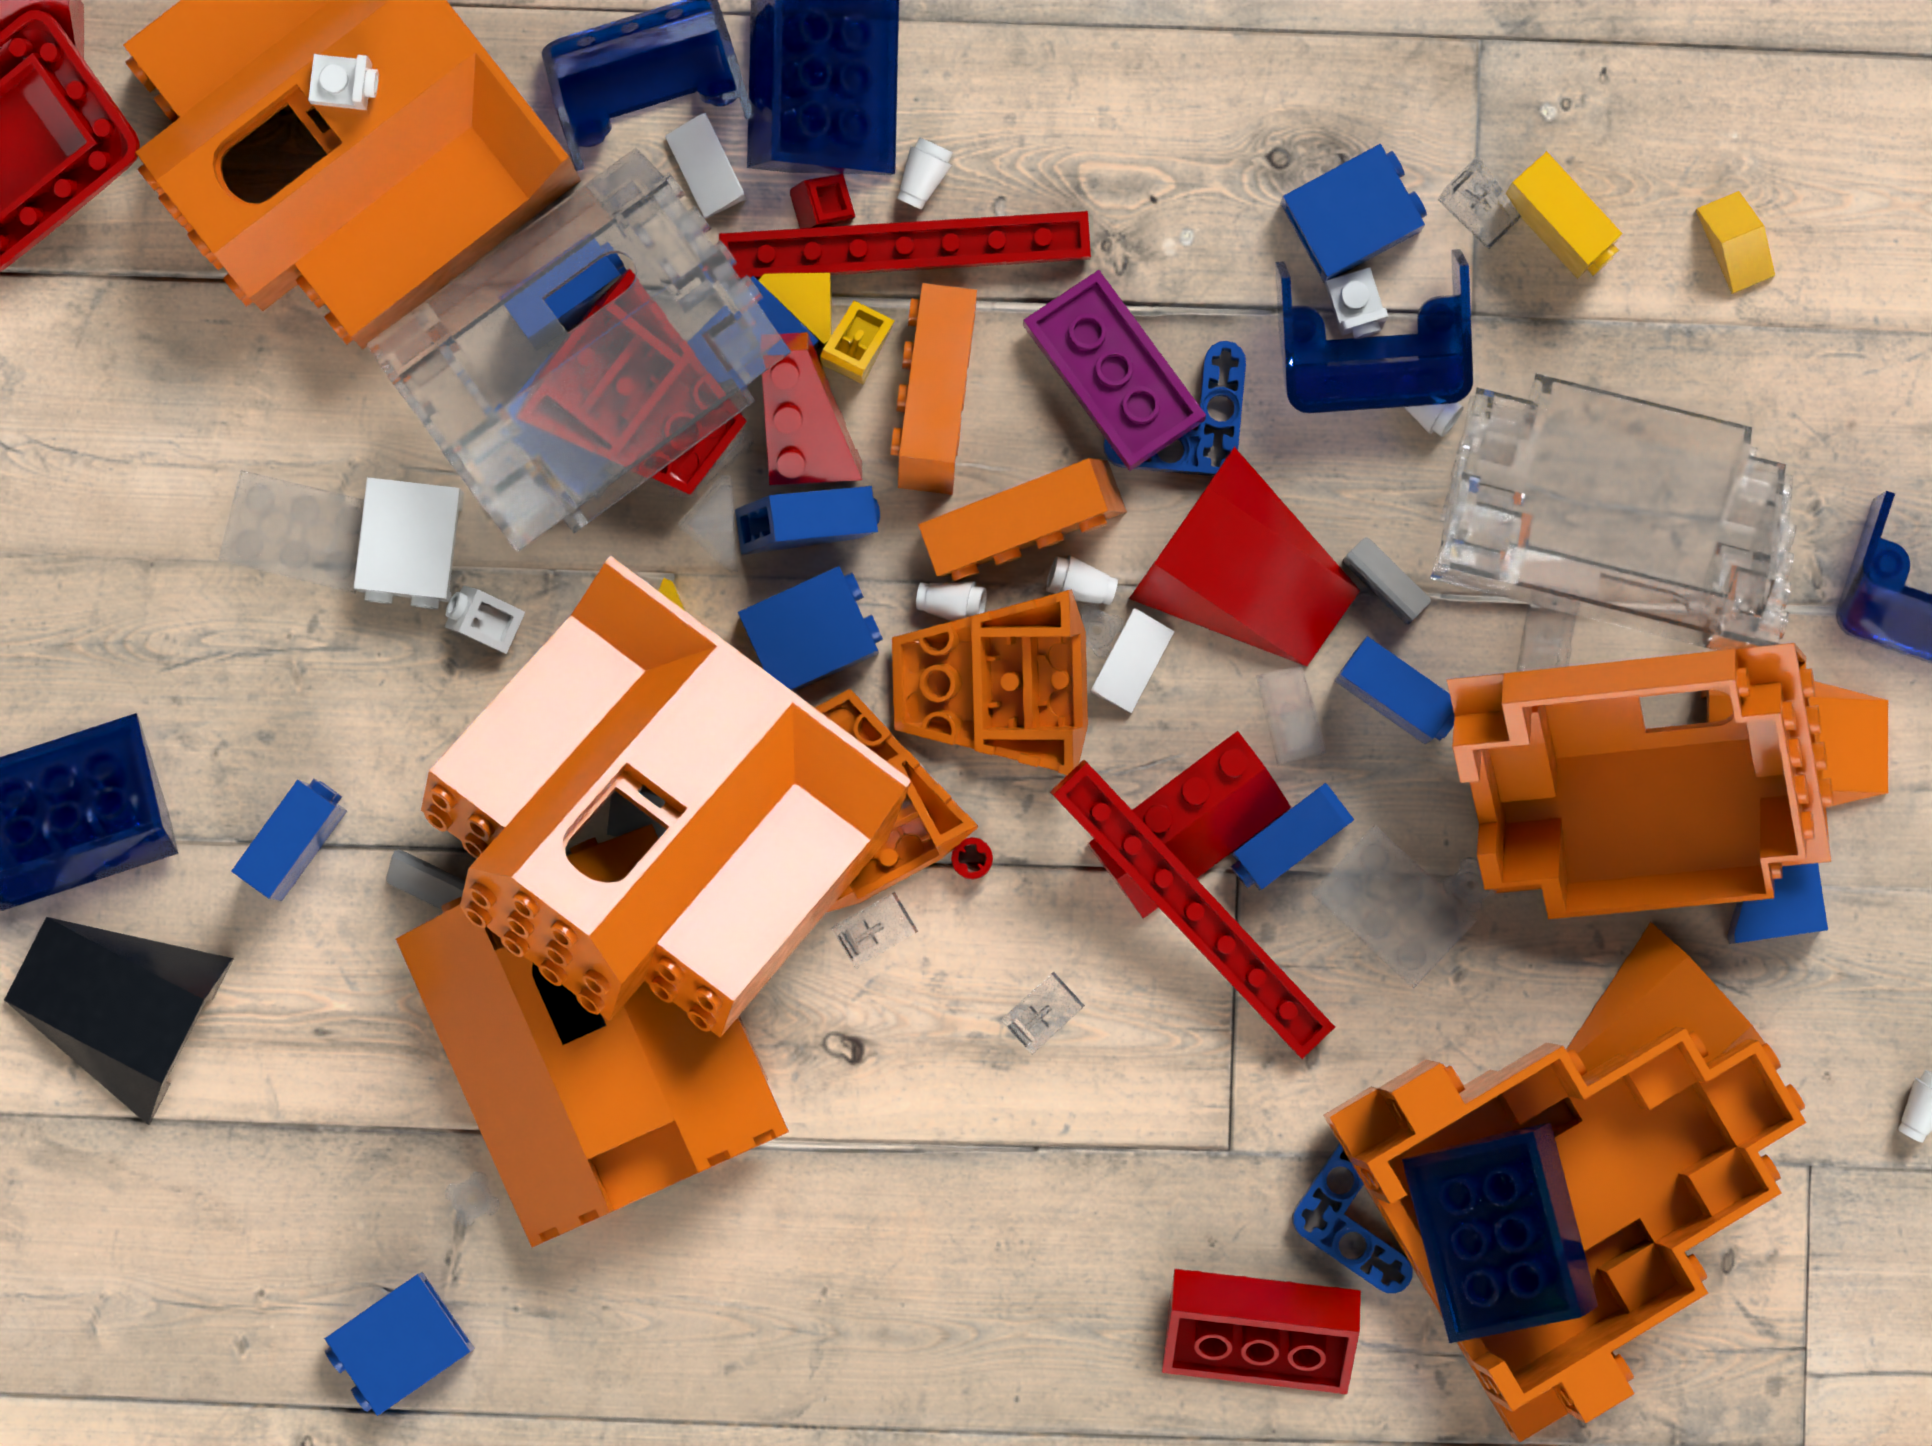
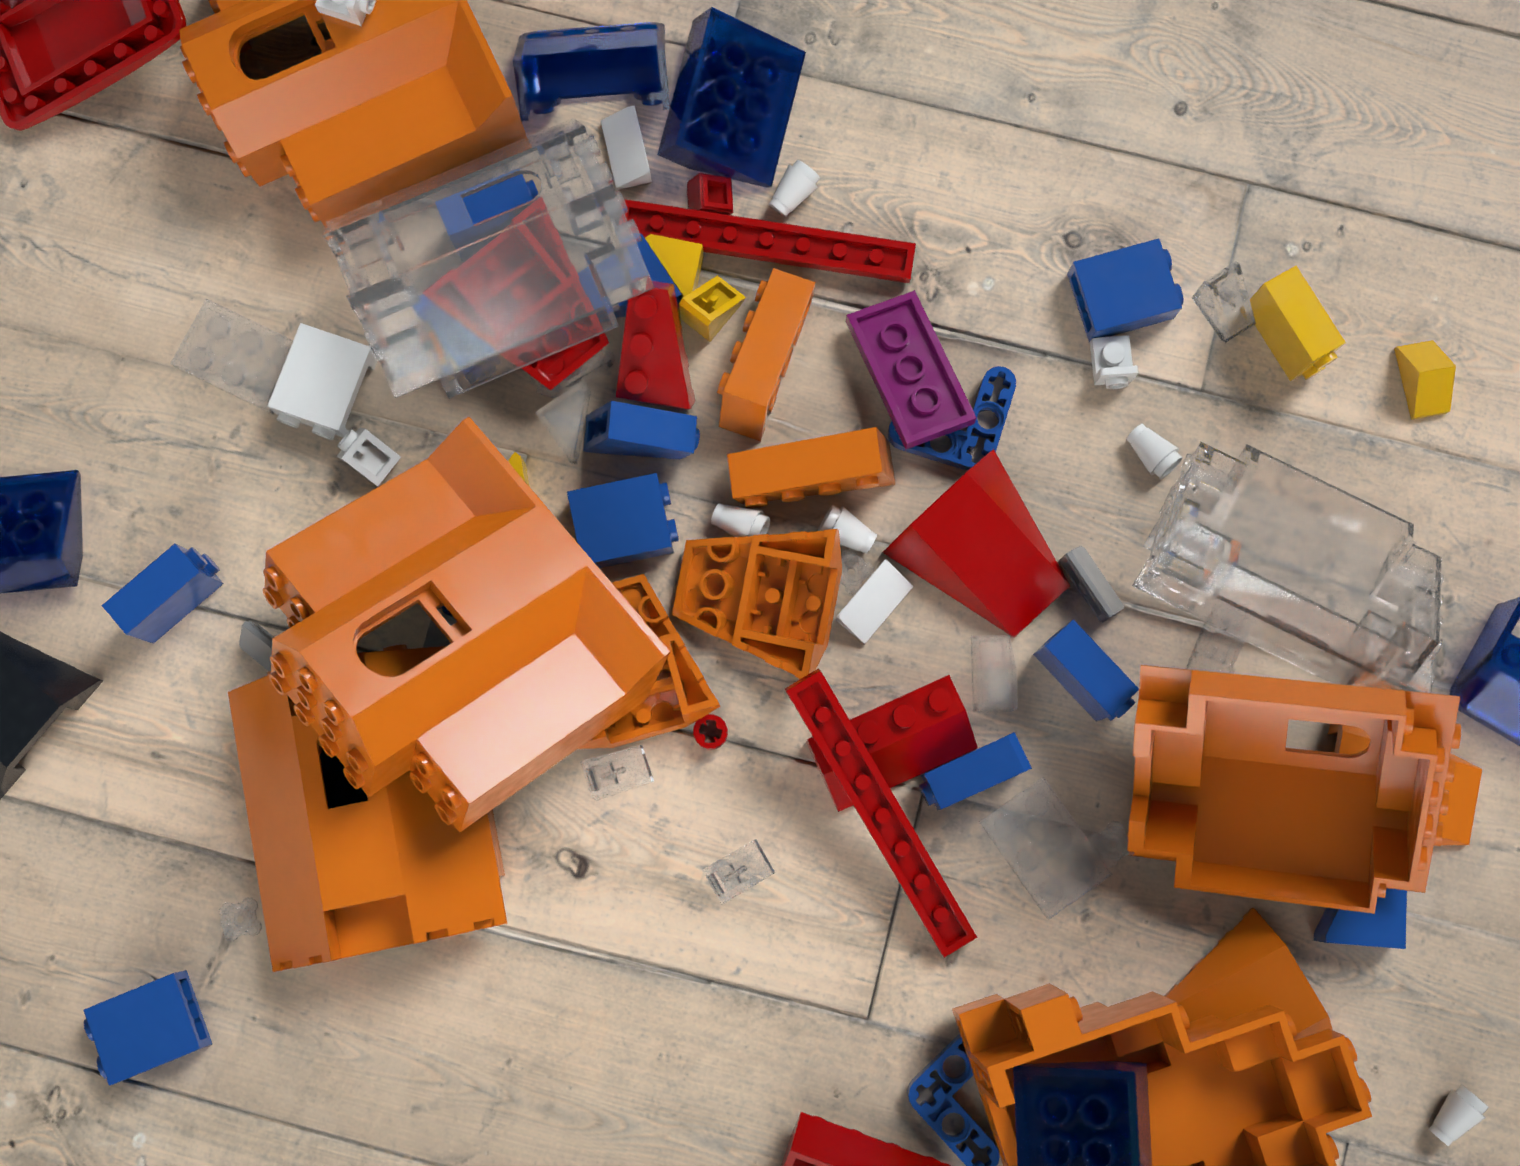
camera: 10 degrees right, 5 degrees down
clear blue windscreen [1275,249,1473,413] -> none

